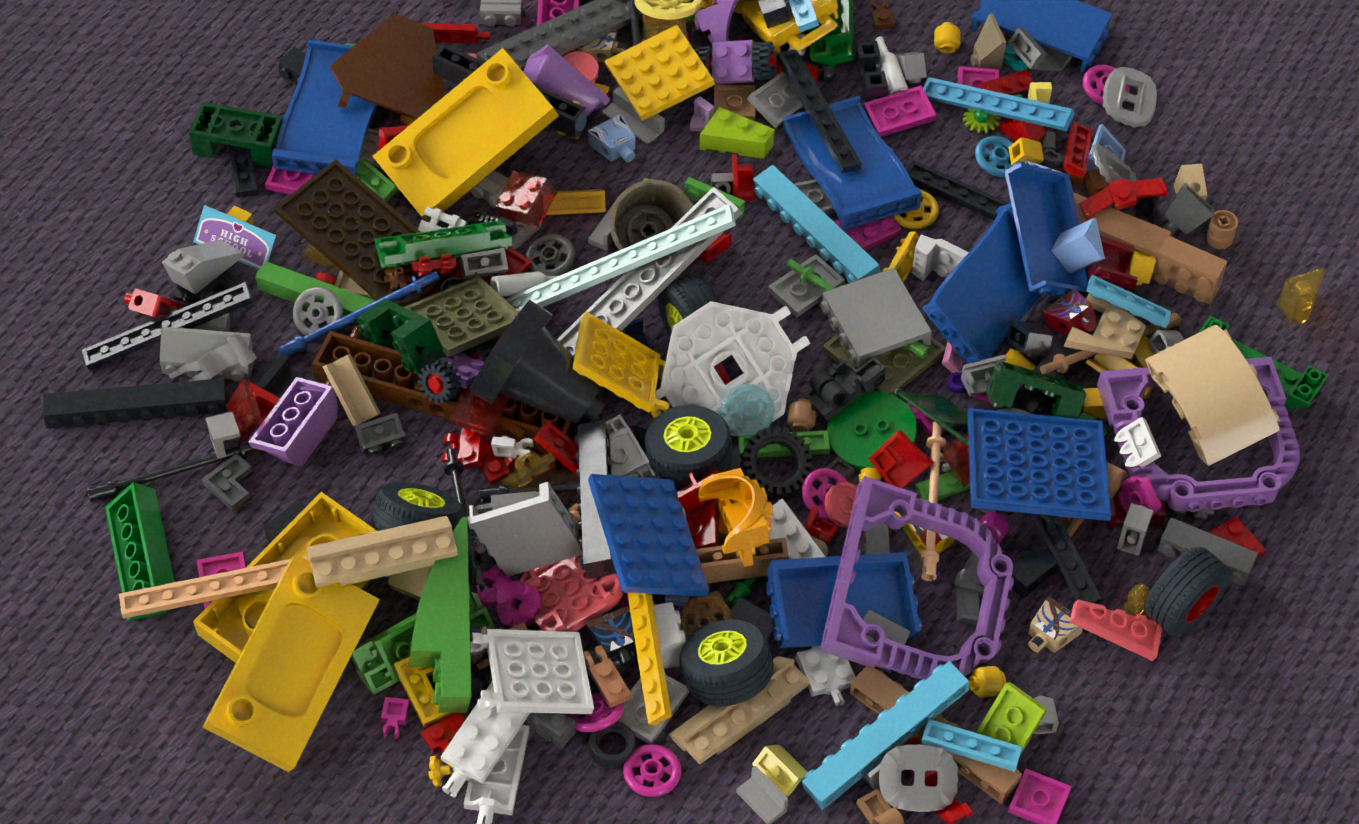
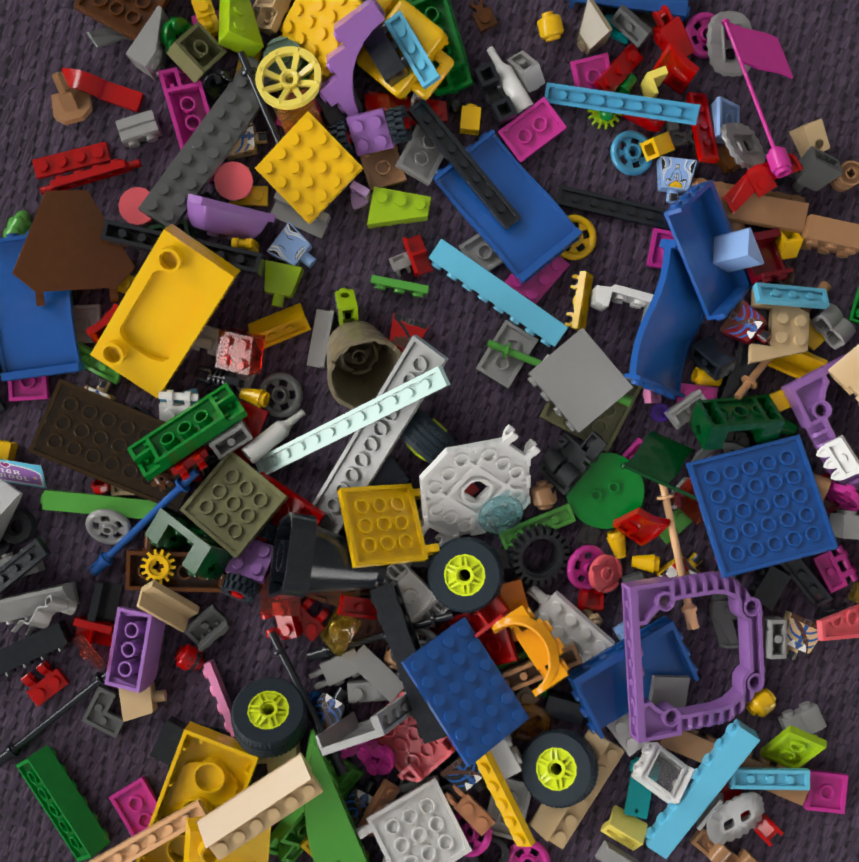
camera: 15 degrees left, 35 degrees up
light grey panel [206,412,240,459] -> none
white plate [491,436,534,458] -> none
none -> red plate [21,660,70,707]
none -> red plate [32,141,112,180]
none -> tan torso [119,682,167,722]
none -> yellow gear [140,549,176,584]
none -> red head [174,644,205,673]
none -> bright pink plate [203,659,235,737]
none -> yellow cone [239,388,270,408]
none -> lime torso [265,260,304,308]
none -> yellow brick [460,104,481,135]
none -> teal door [623,757,660,819]
none -> white window [631,742,695,804]
none -> red brick [652,5,695,57]
none -> red plate [652,39,700,95]
none -> dark pink flag [722,18,793,178]
none -> light grey brick [762,615,787,659]
none -> dark pink plate [811,544,859,593]

